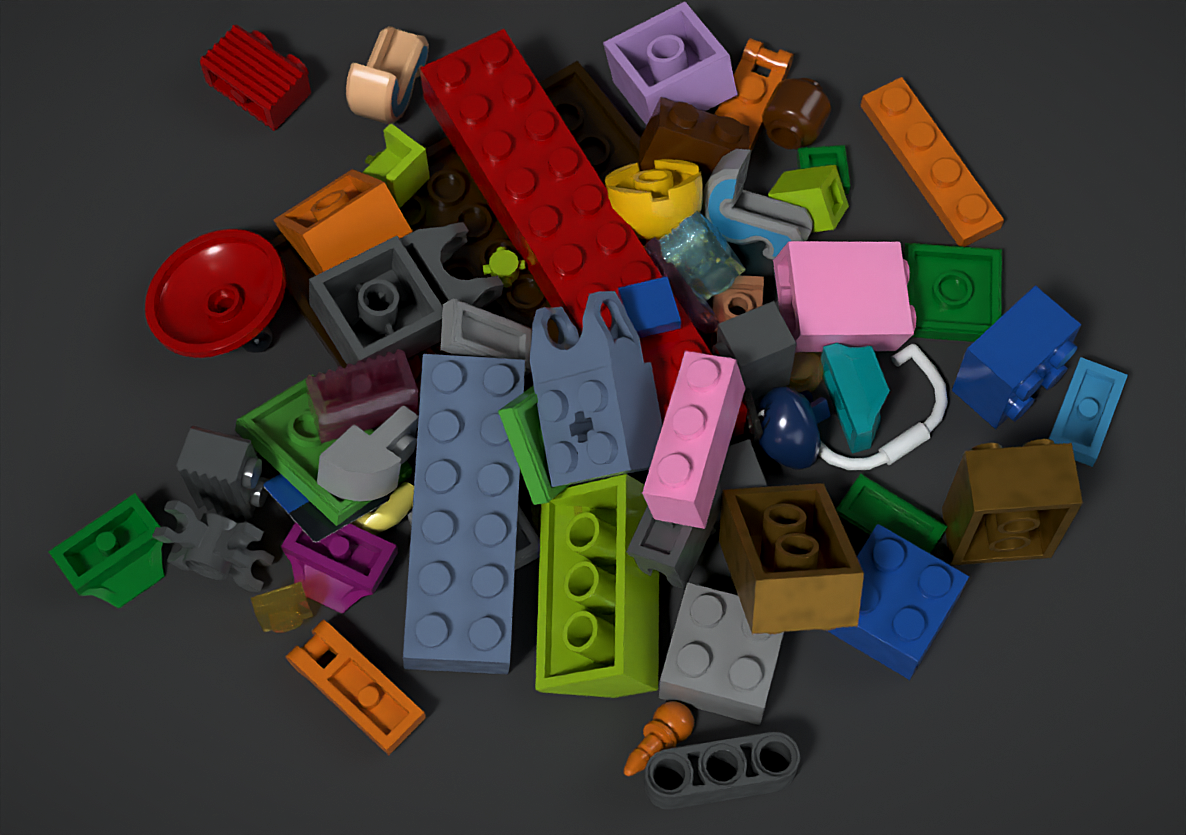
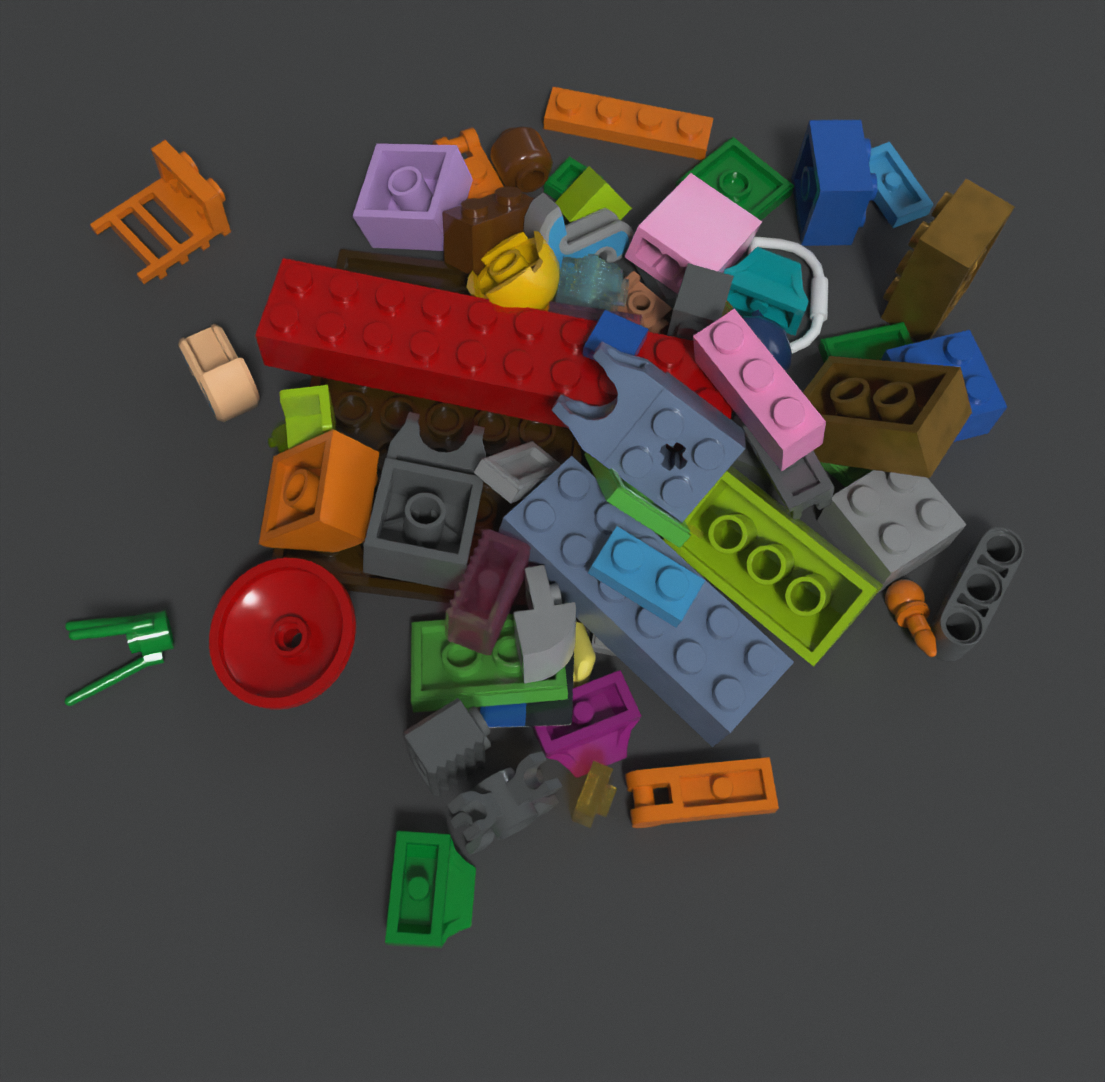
camera: 55 degrees left, 0 degrees up
red brick [200,24,312,131] -> none
lime piece [483,247,526,288] -> none
none -> green plant [64,610,174,706]
none -> dark azure plate [588,526,705,628]

